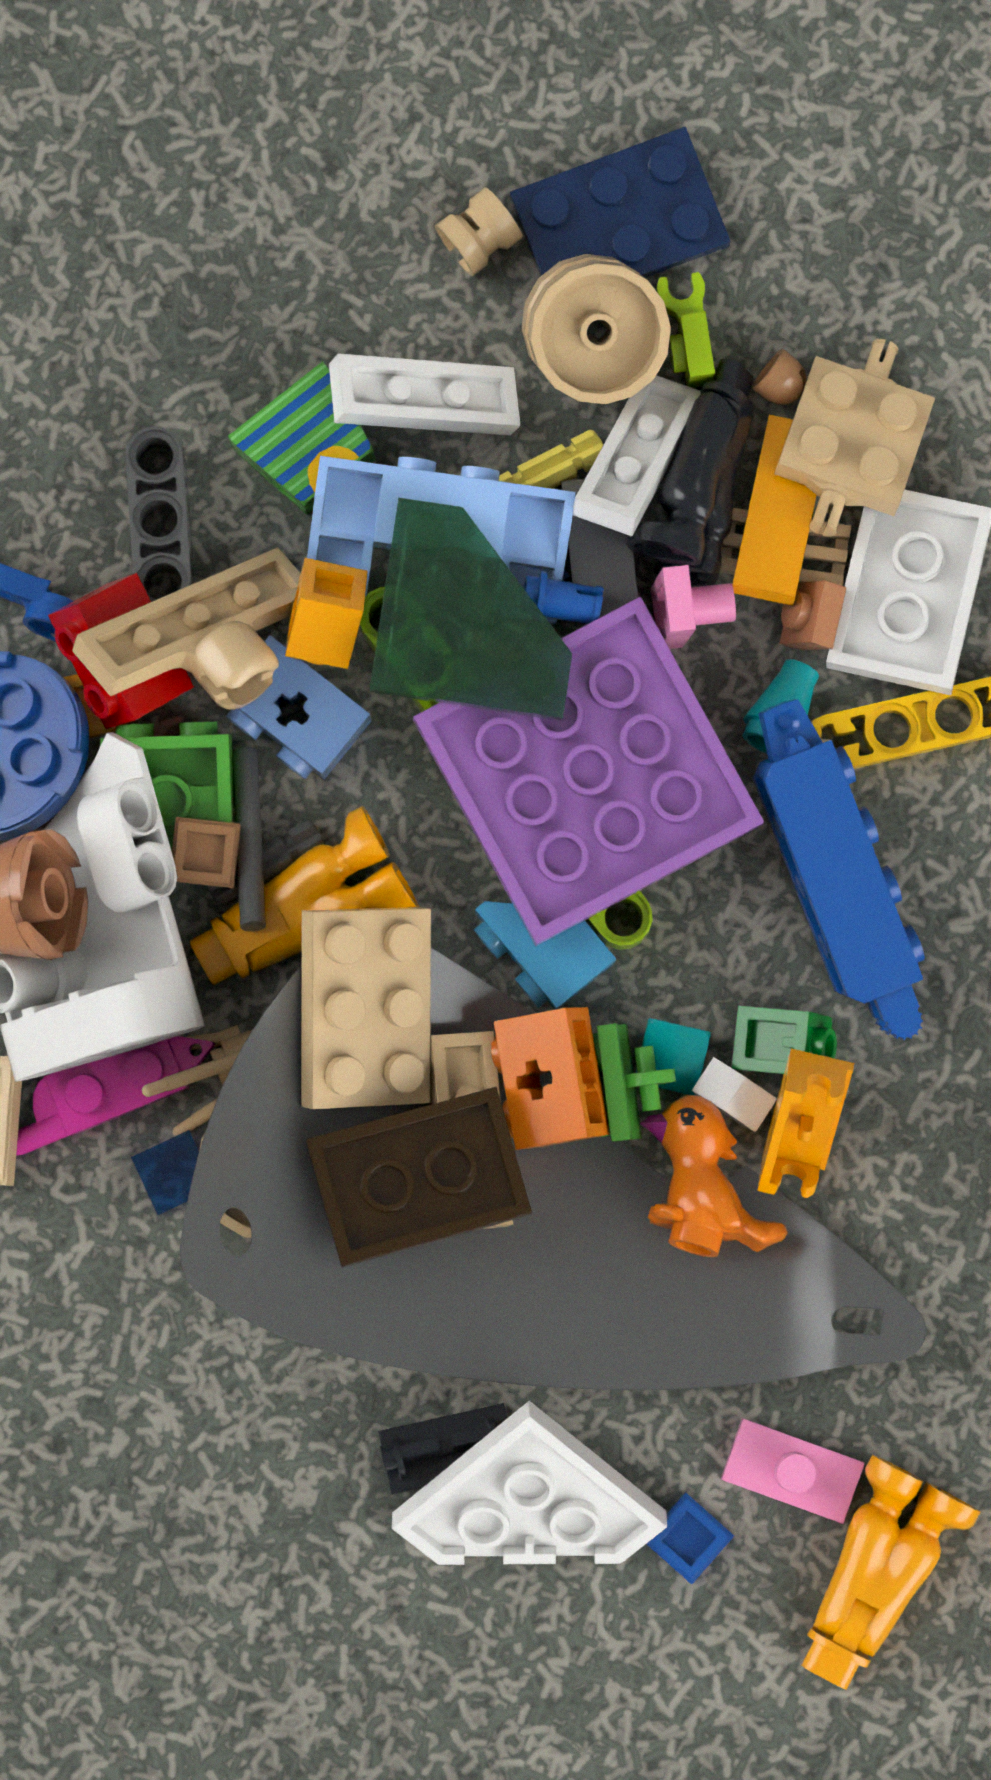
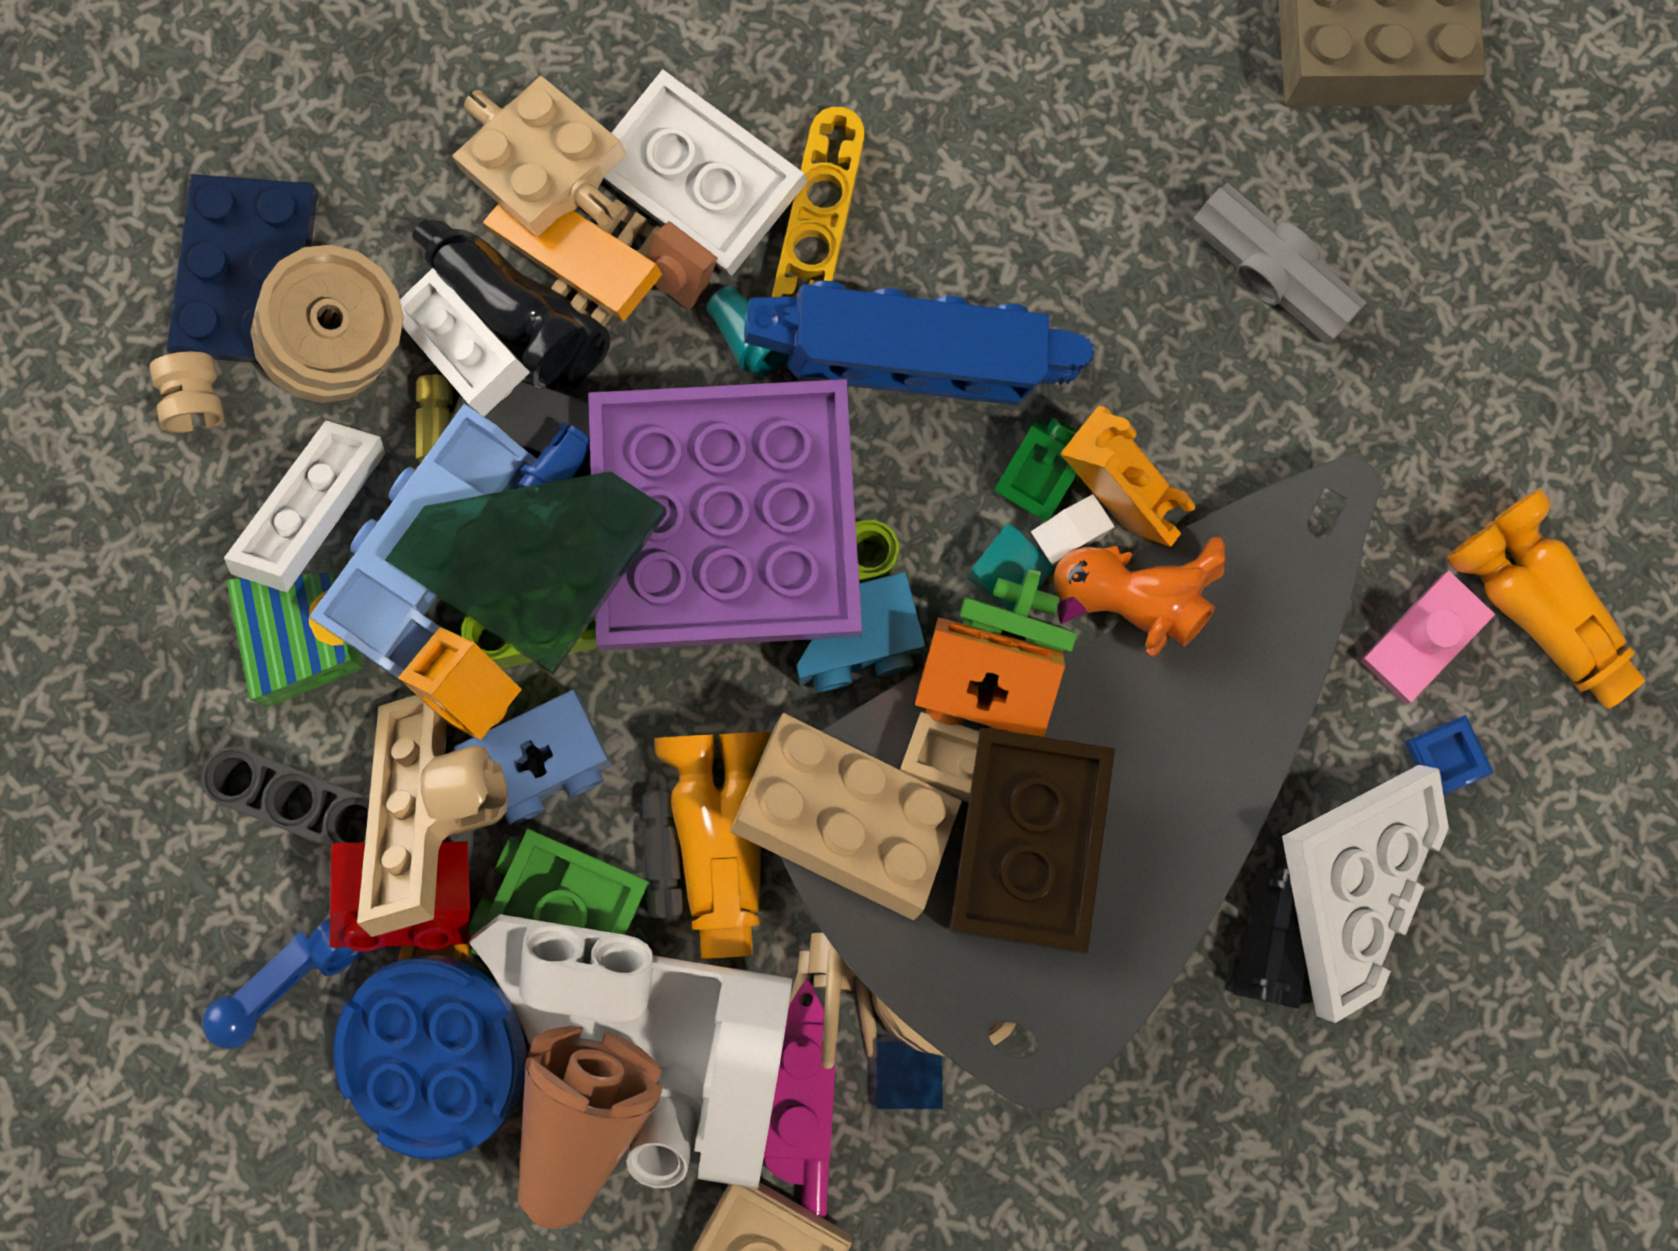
camera: 70 degrees left, 5 degrees down
medium nougat tile [172,816,241,888] -> none
dark grey bar [232,746,266,932] -> none
bright pink tile [650,565,736,649] -> none
lime plate [656,272,715,388] -> none
medium nougat hinge [751,348,806,405] -> none

